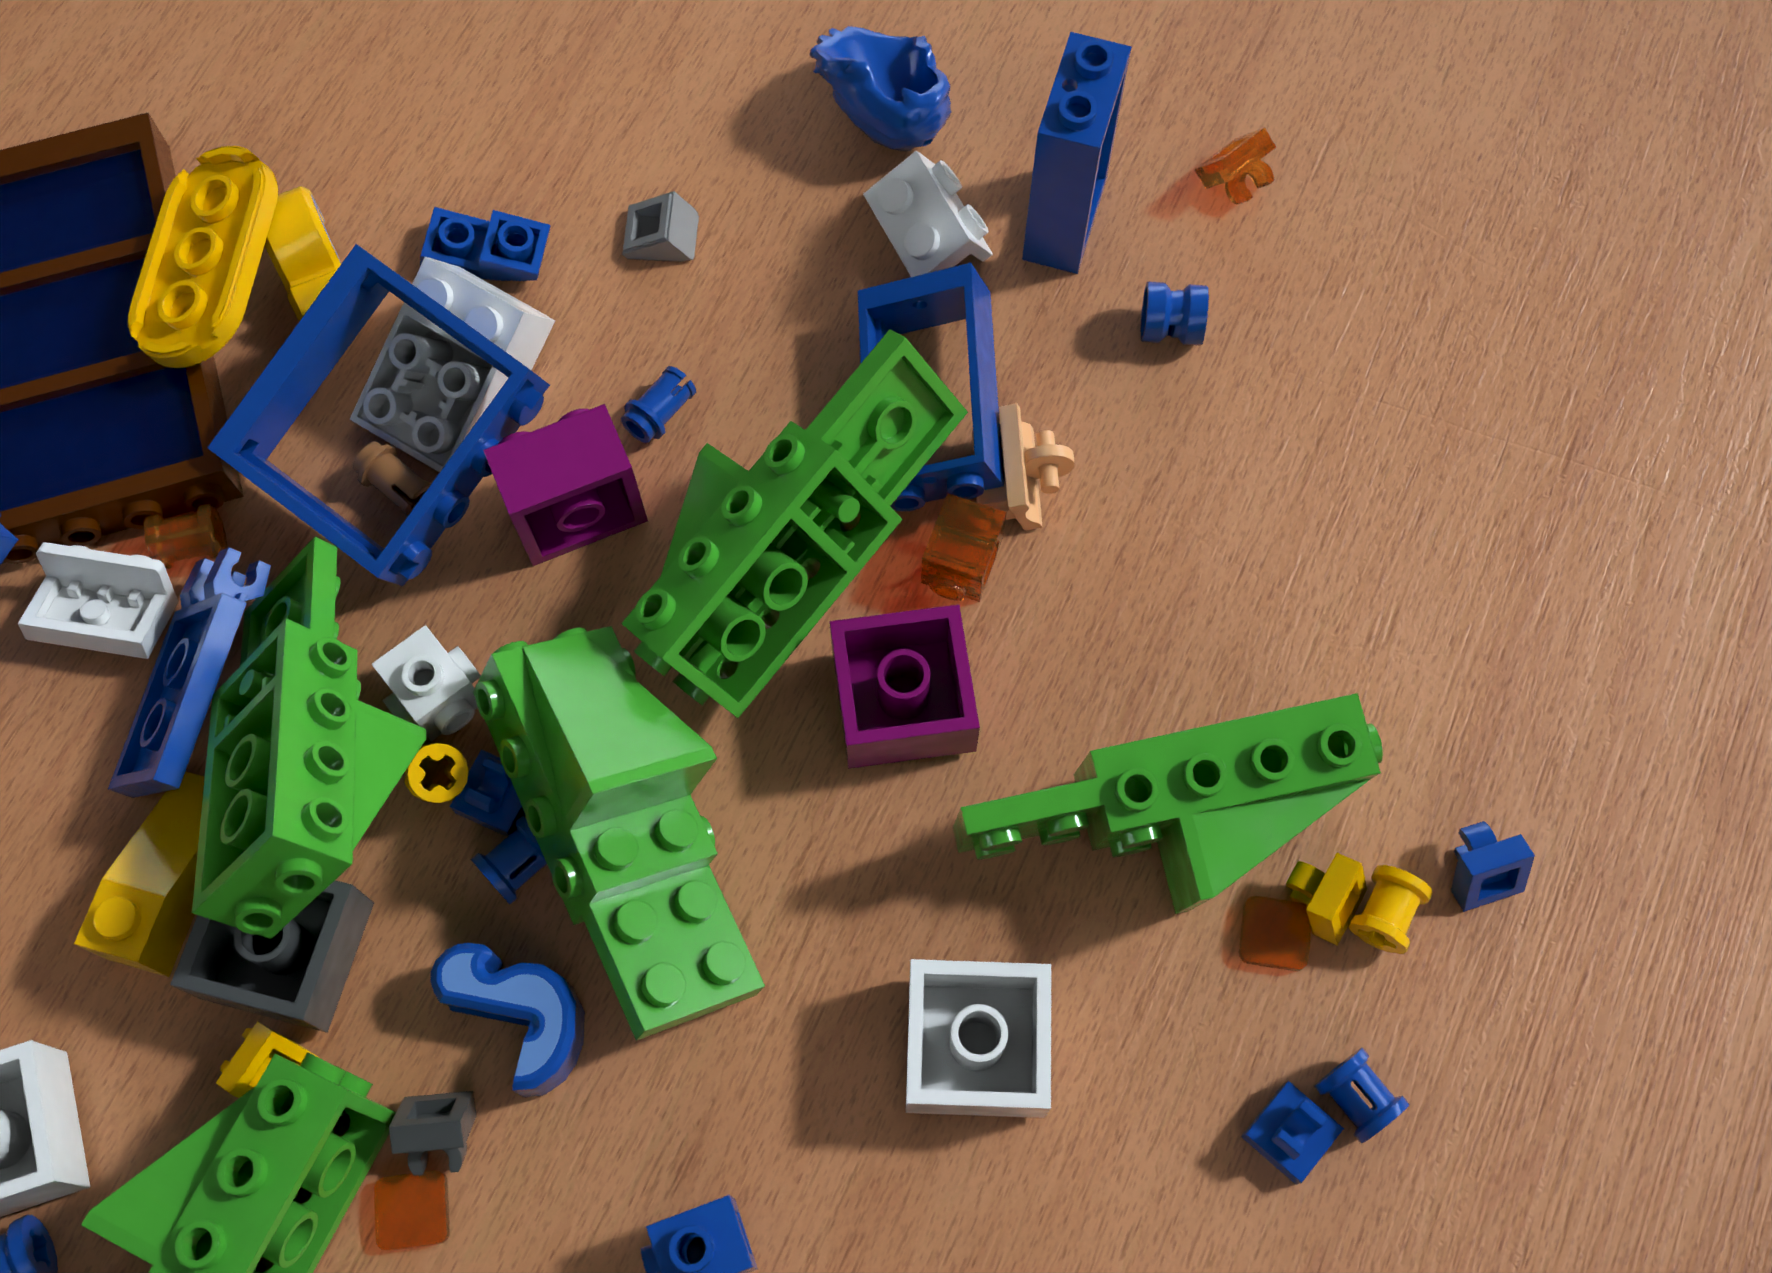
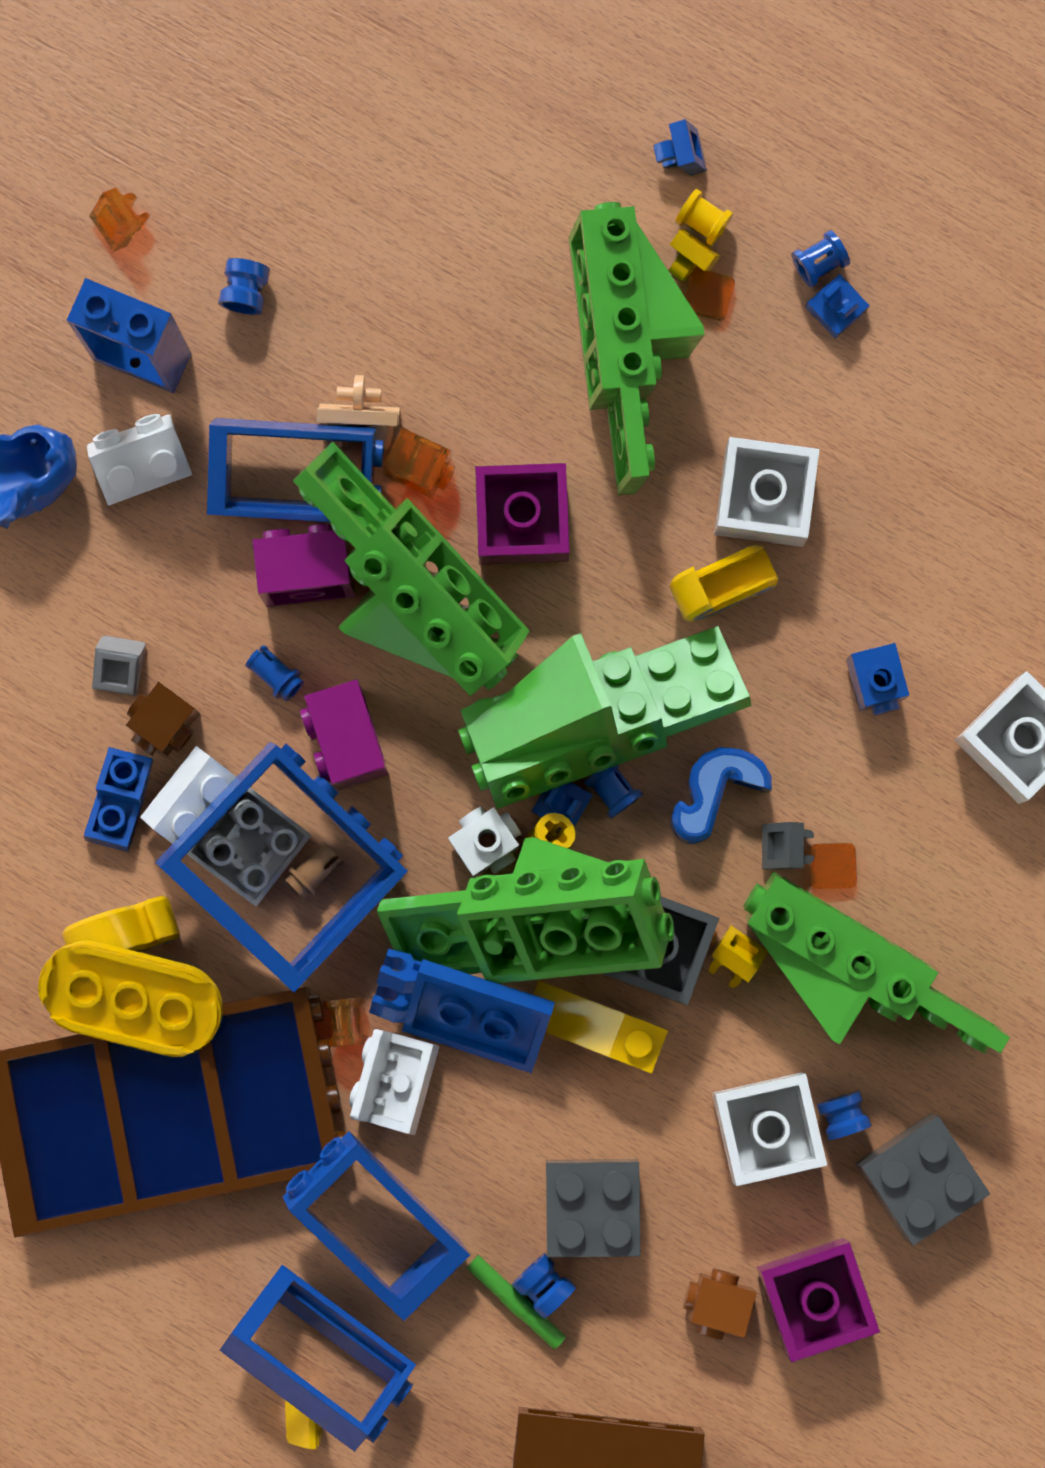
camera: 85 degrees left, 15 degrees up
none -> reddish brown brick [126,681,200,756]
none -> magenta brick [252,524,355,607]
none -> yellow animal [669,545,779,622]

